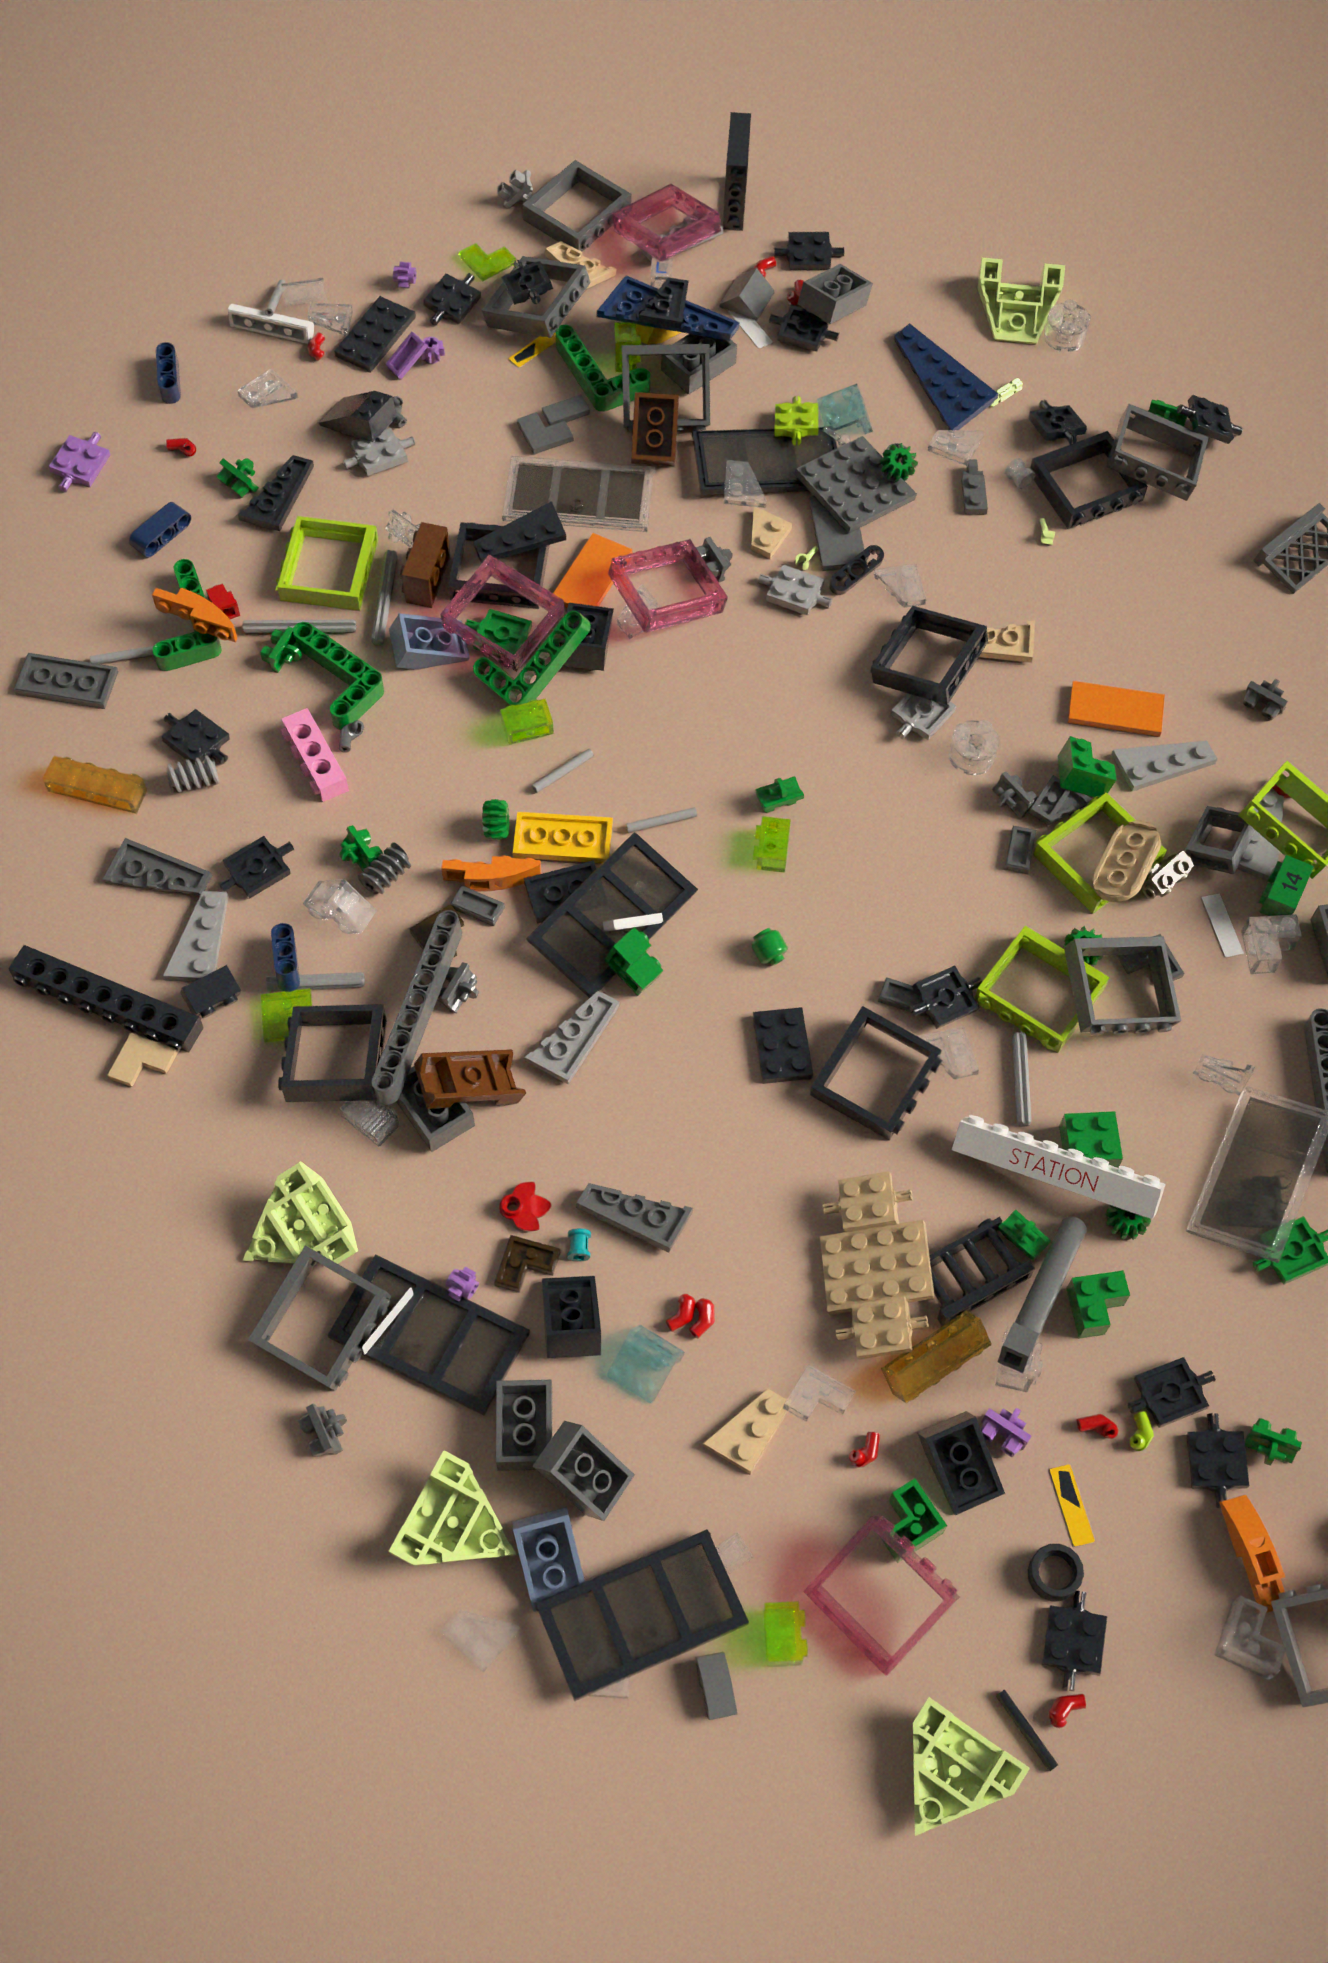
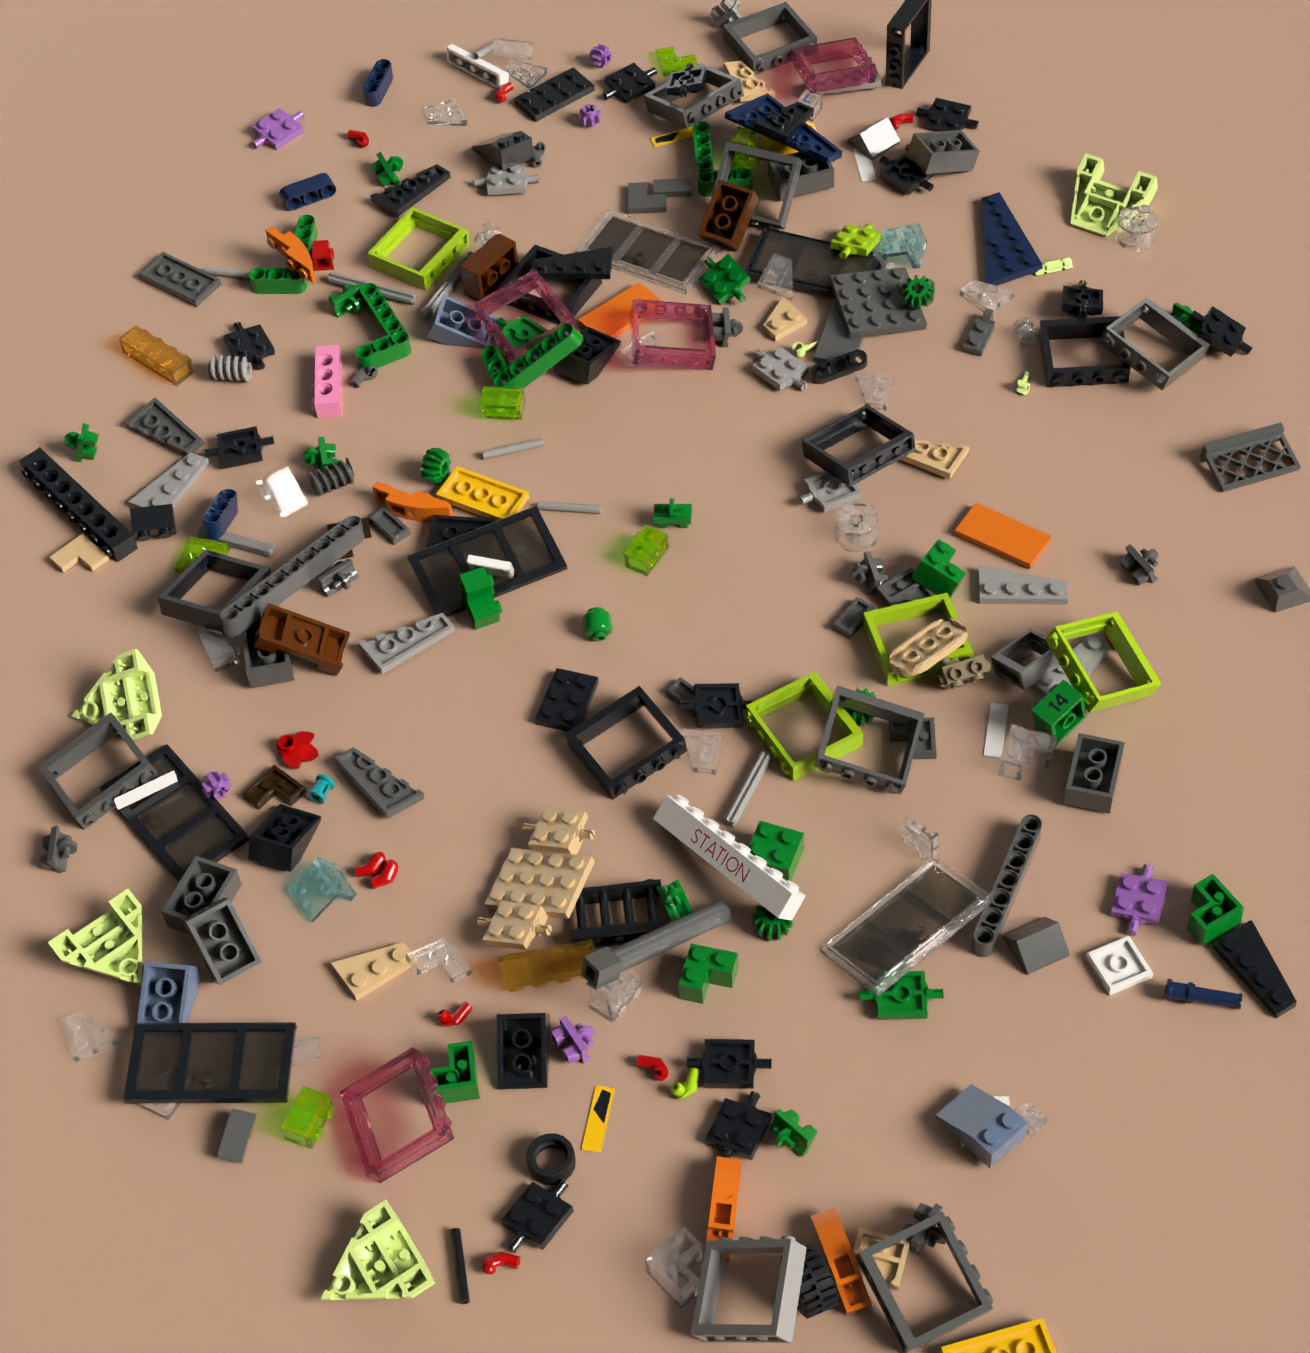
camera: 30 degrees right, 10 degrees down
medium lavender tile [385,331,428,379] -> none
none -> green hips [64,423,99,462]
none -> green plate [698,254,751,305]

